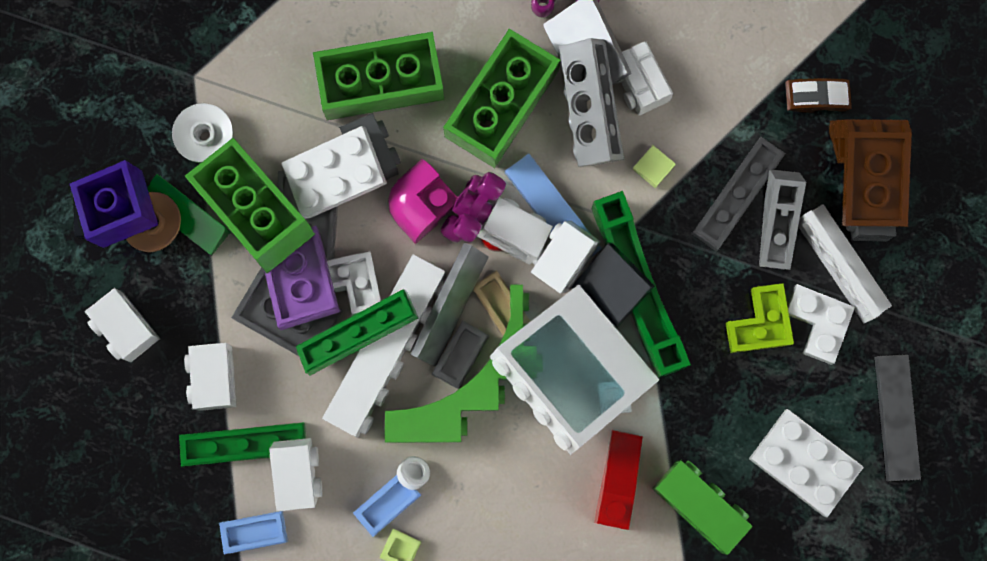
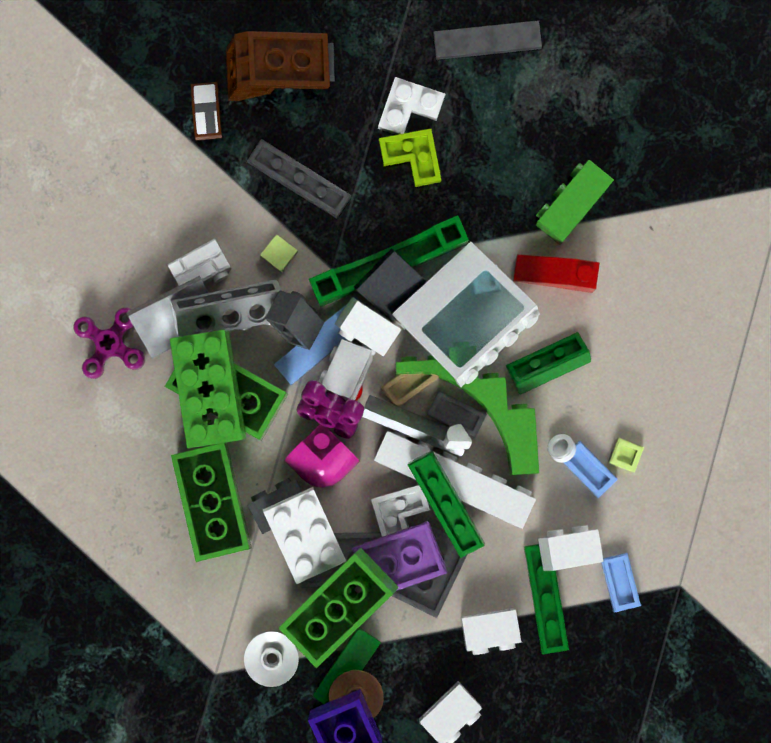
camera: 95 degrees left, 5 degrees up
white plate [749,409,864,517] -> none
light grey slope [759,170,806,270] -> none
white fence [798,205,892,323] -> none
none -> bright green brick [170,329,246,449]
none -> dark grey brick [265,290,324,350]
none -> white tile [443,424,472,449]
none -> green slope [506,332,591,395]

